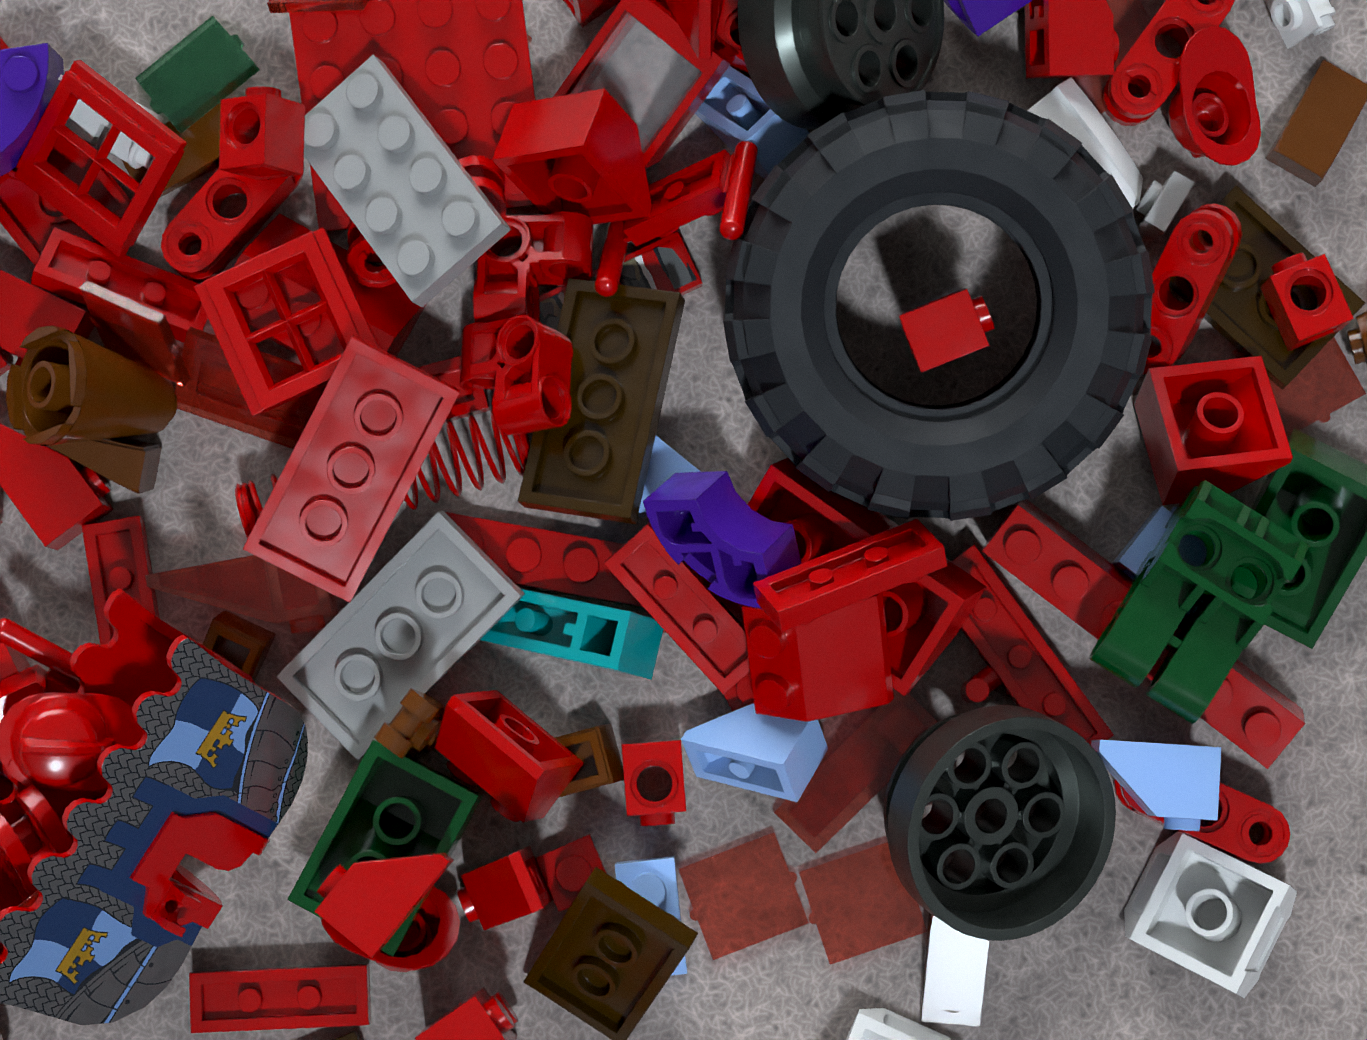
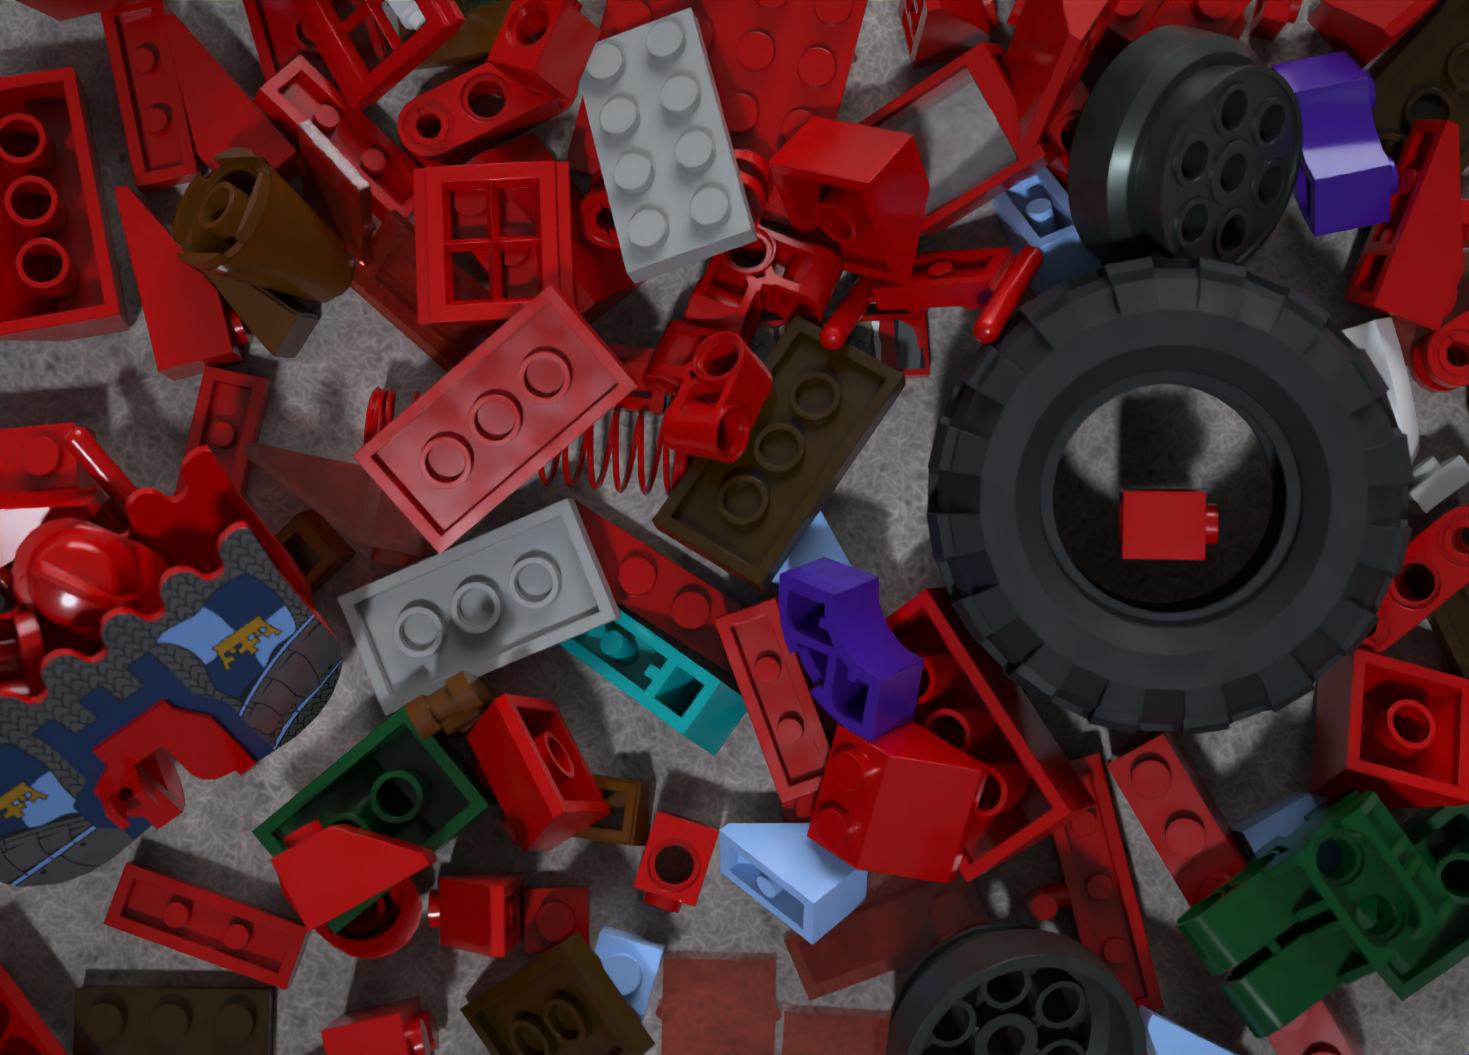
camera: 20 degrees right, 0 degrees up
red plate [753,519,947,632] -> none

